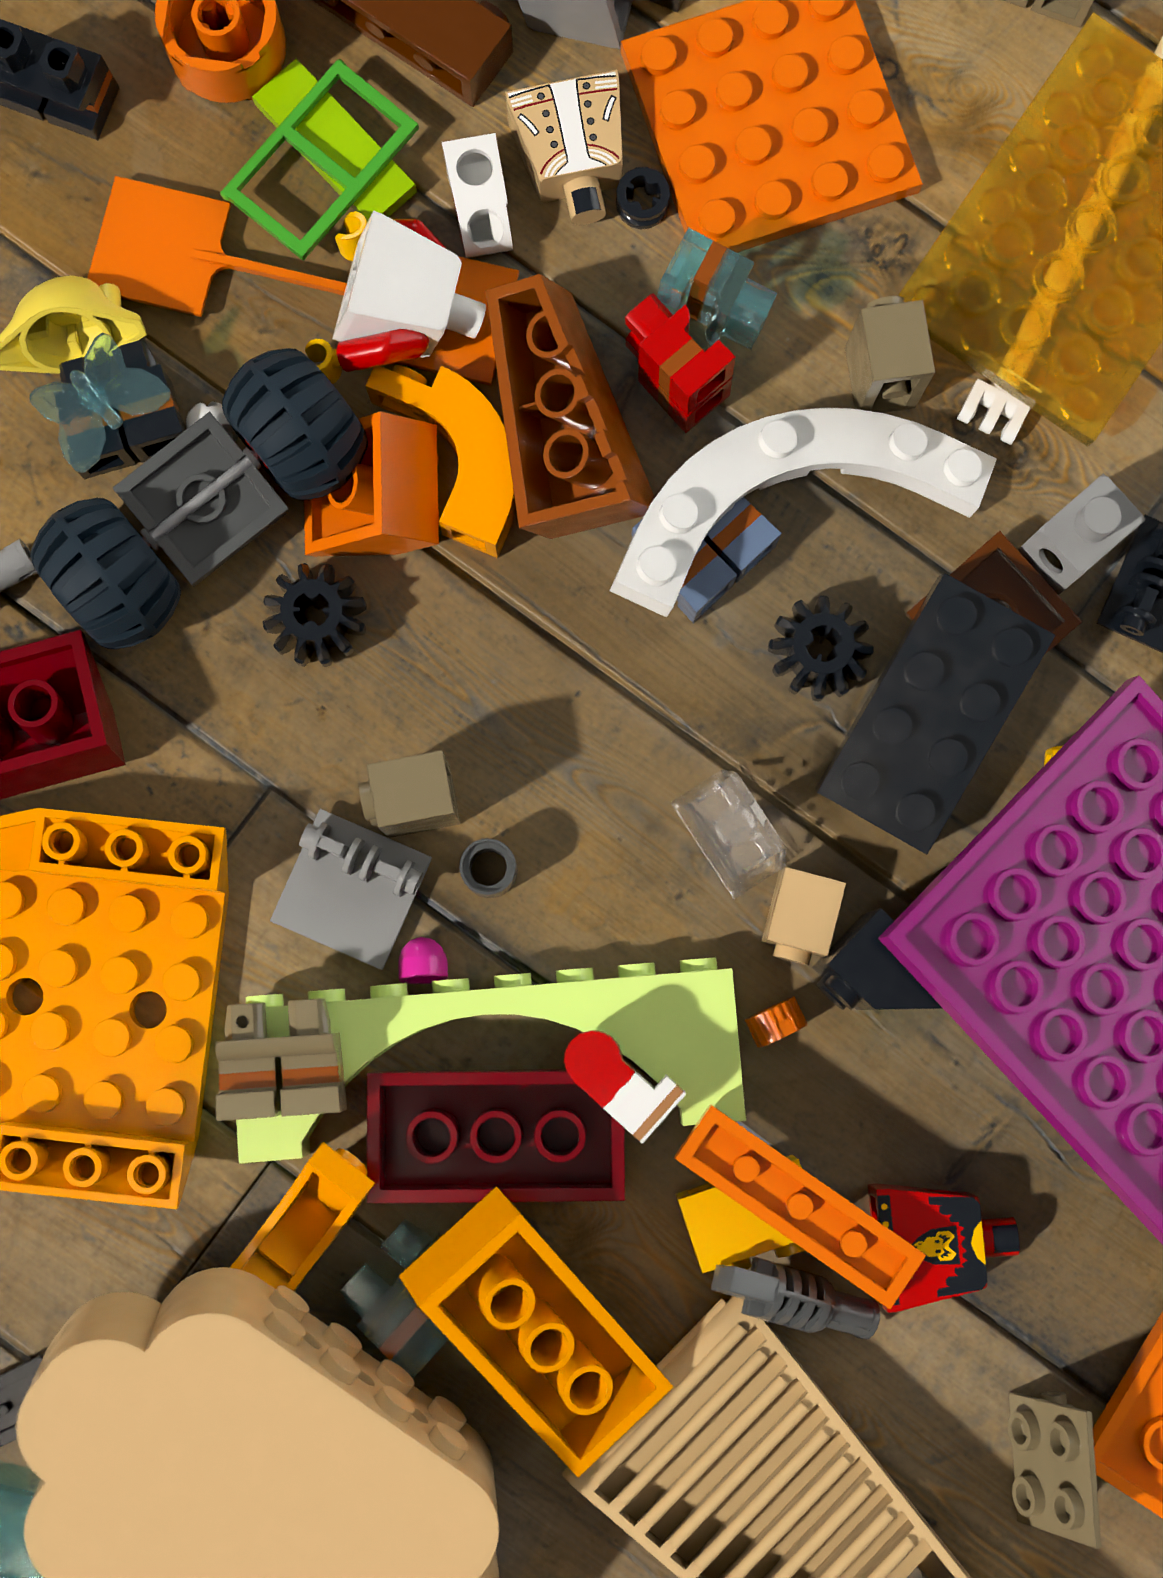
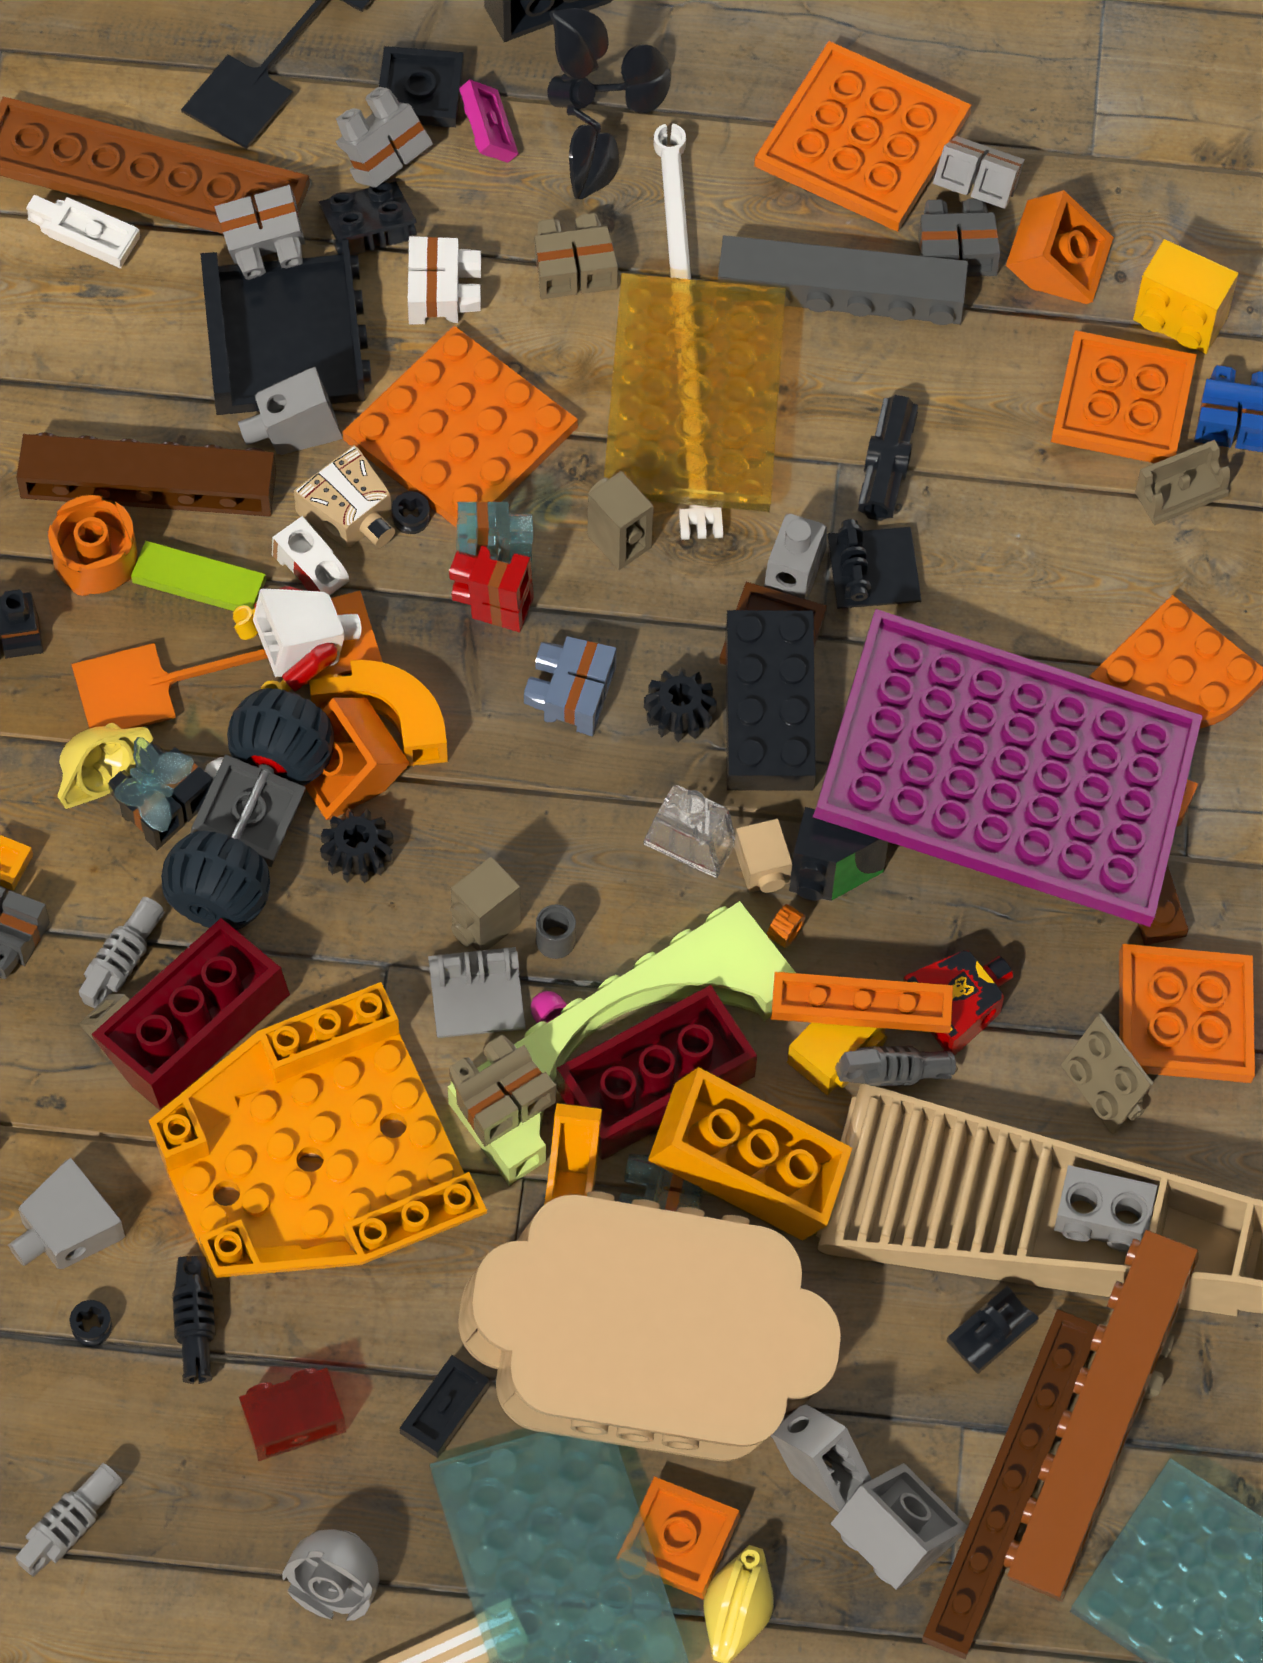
camera: 30 degrees left, 20 degrees down
bright green window [220,59,419,261] -> none
dark orange wedge [486,274,655,539] -> none
leg [564,1030,686,1143] -> none
white plate [610,408,997,617] -> none

